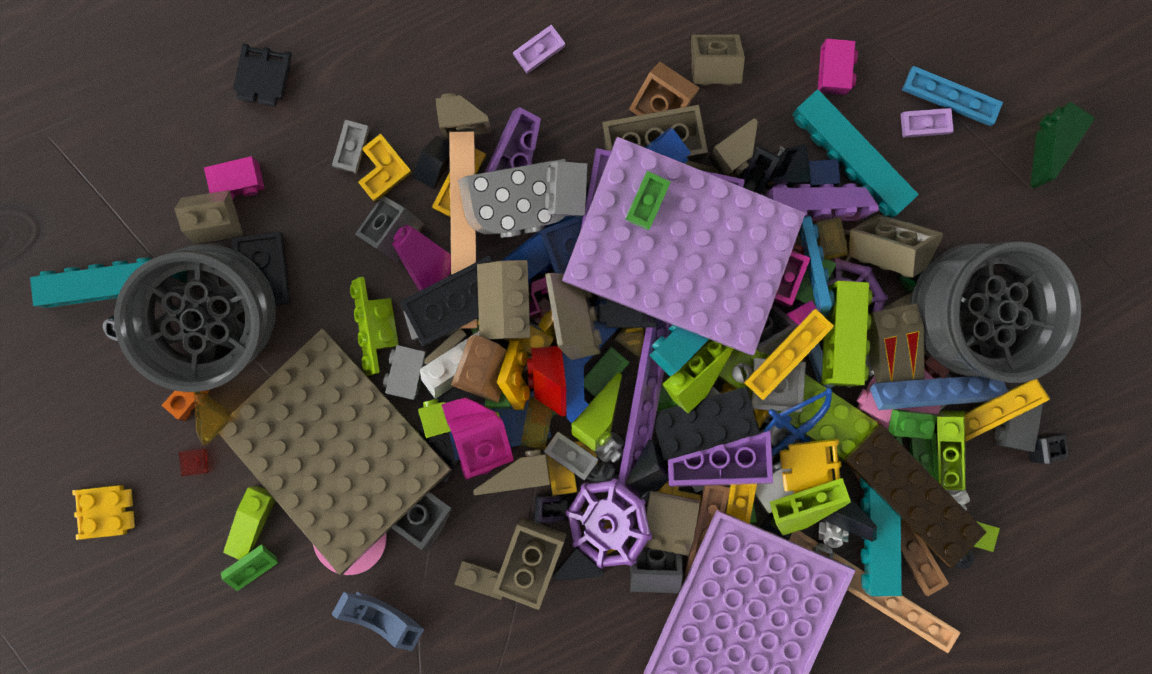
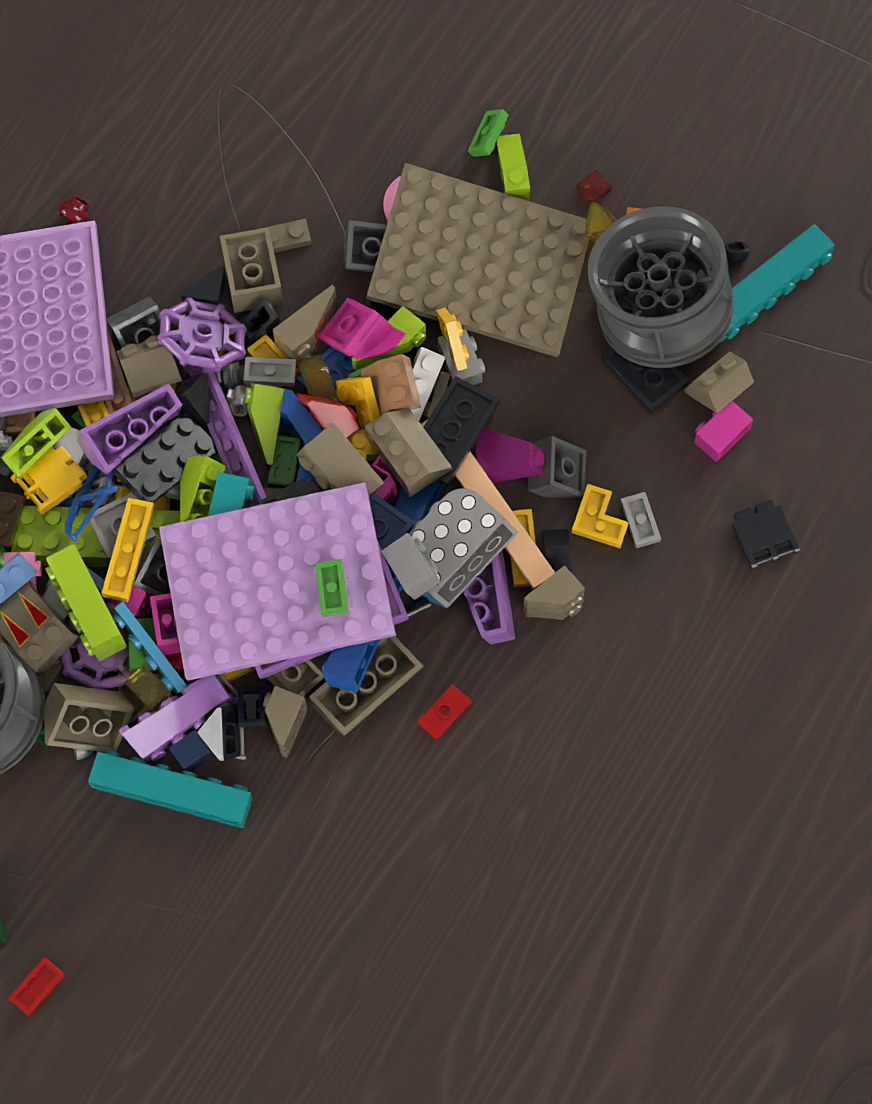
camera: 150 degrees right, 15 degrees down
yellow plate [72,485,135,540] -> none
sand blue arch [332,592,424,651] -> none
lime bracket [350,277,398,376] -> none
lavender plate [513,25,566,74] -> none
medium nougat slope [629,62,700,116] -> none
dark tan slope [691,34,745,86] -> none
light grey hinge [732,363,753,383] -> none
dark pink brick [818,39,858,95] -> none
lavender plate [901,108,954,138] -> none
dark azure plate [902,66,1003,126] -> none
none -> red plate [8,957,66,1017]
none -> red plate [417,684,472,741]
none -> yellow plate [436,307,469,371]

